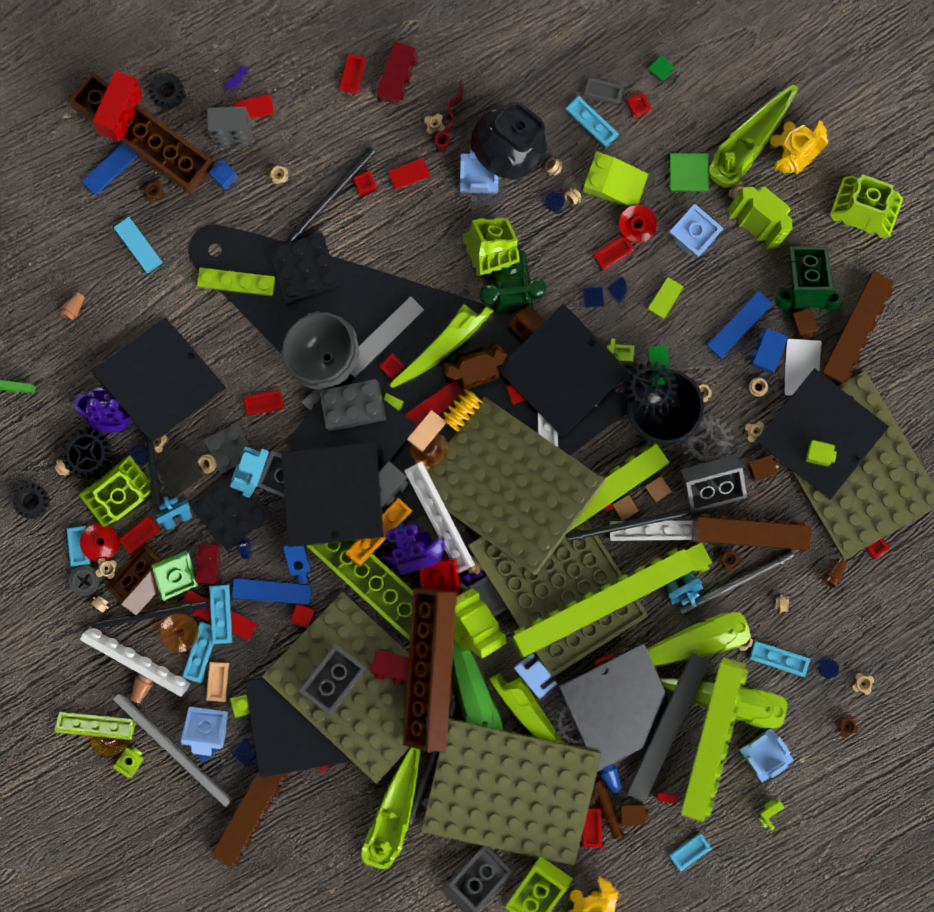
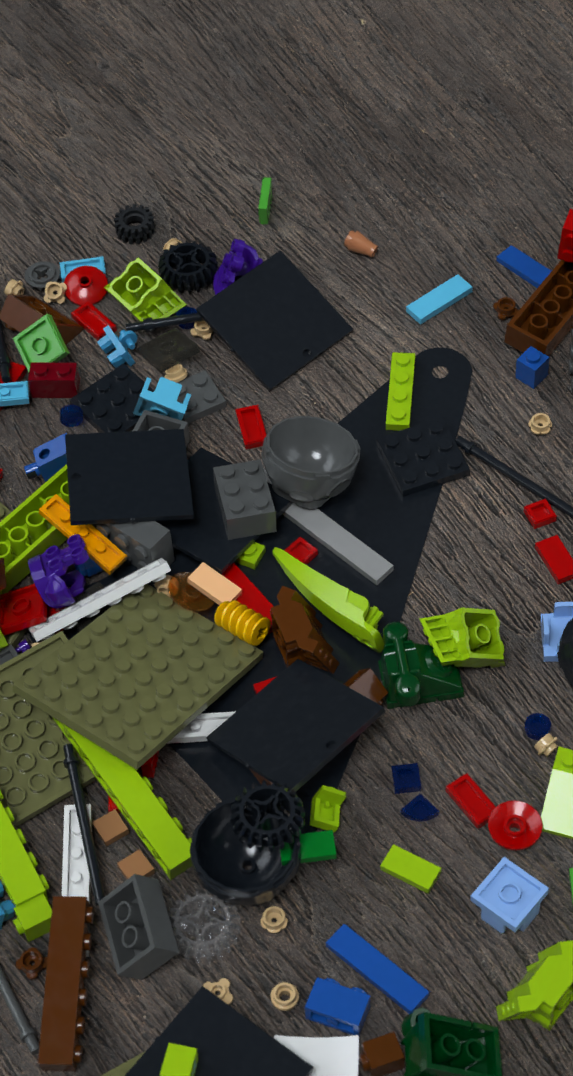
camera: 90 degrees right, 30 degrees down
blue tile [232,579,311,605] -> none
reddish brown brick [747,455,779,482] -> none

